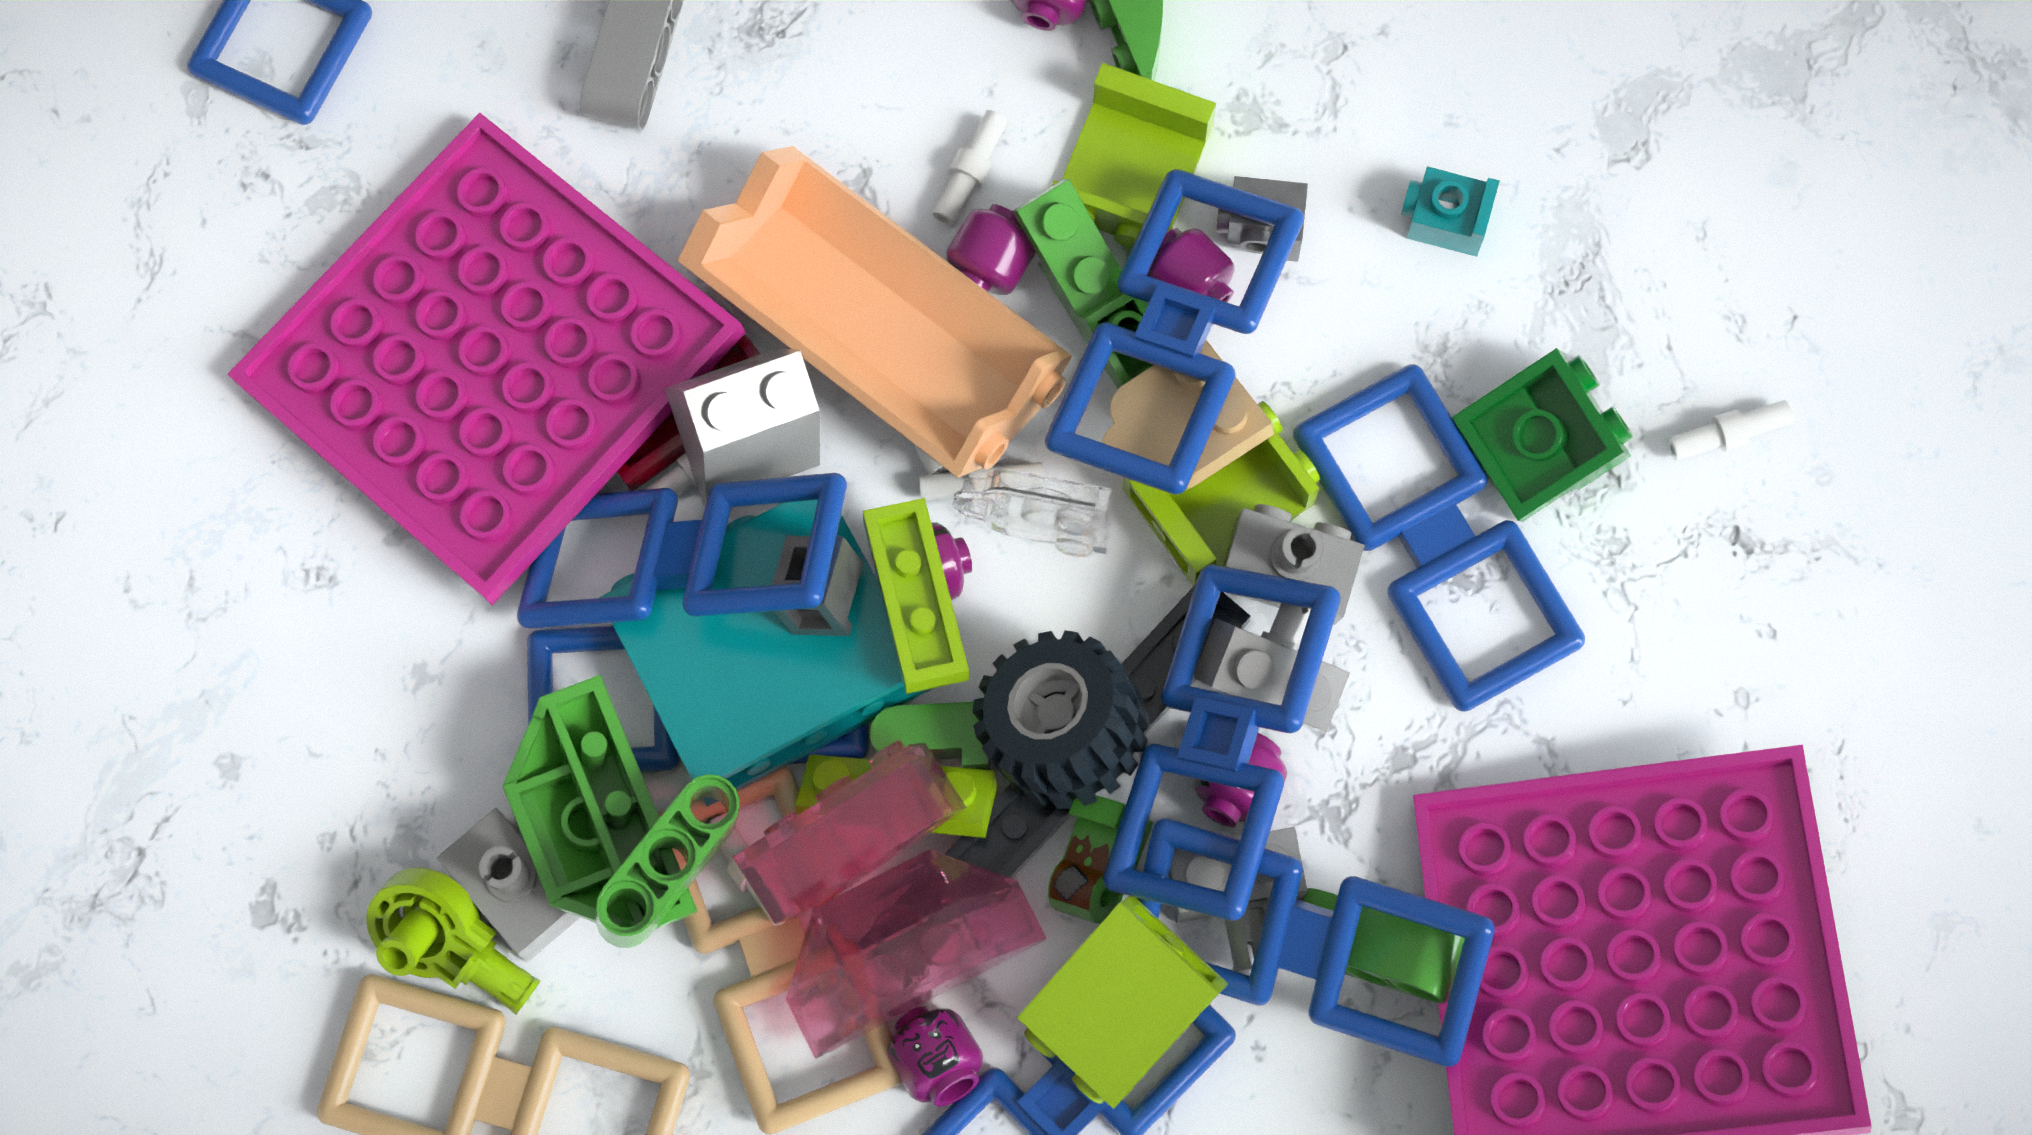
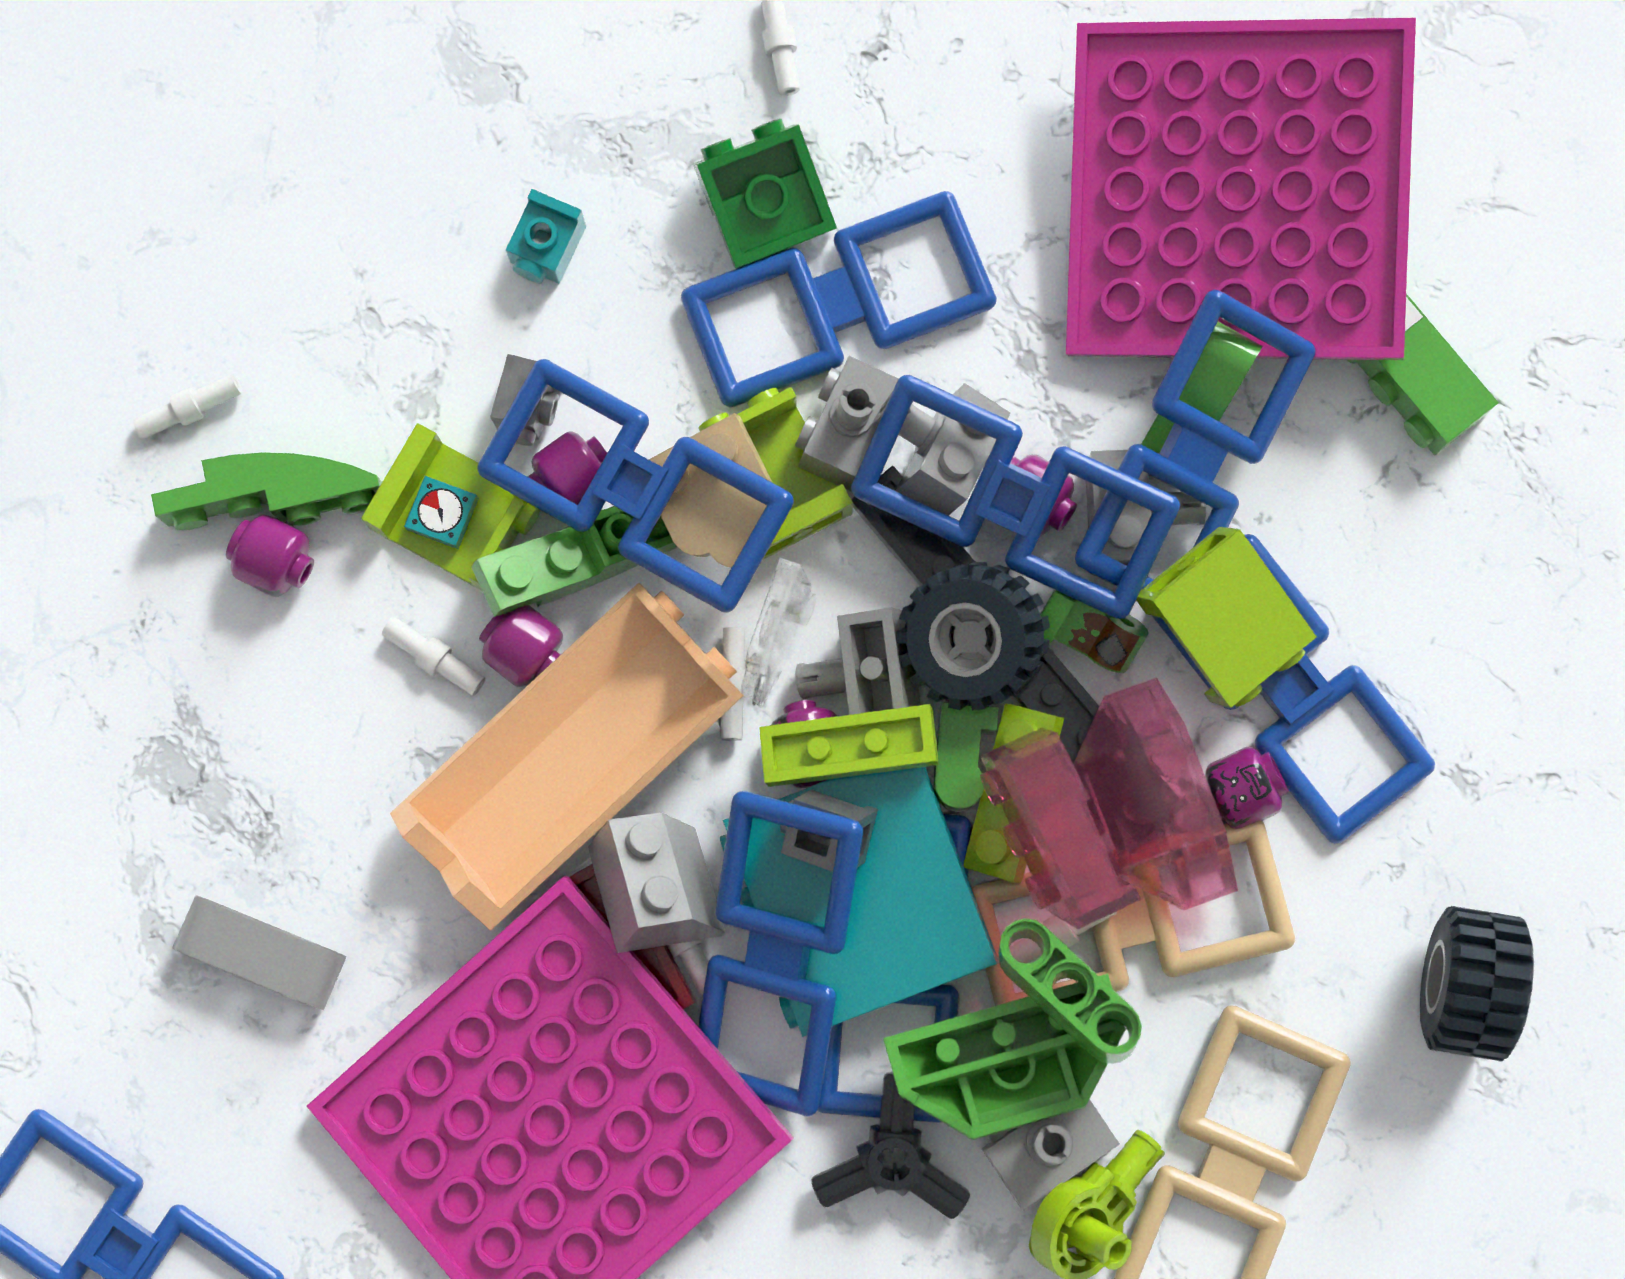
camera: 85 degrees left, 5 degrees up
none -> tile [404,476,479,549]
none -> light grey brick [795,607,920,715]
none -> black bush [811,1072,970,1219]

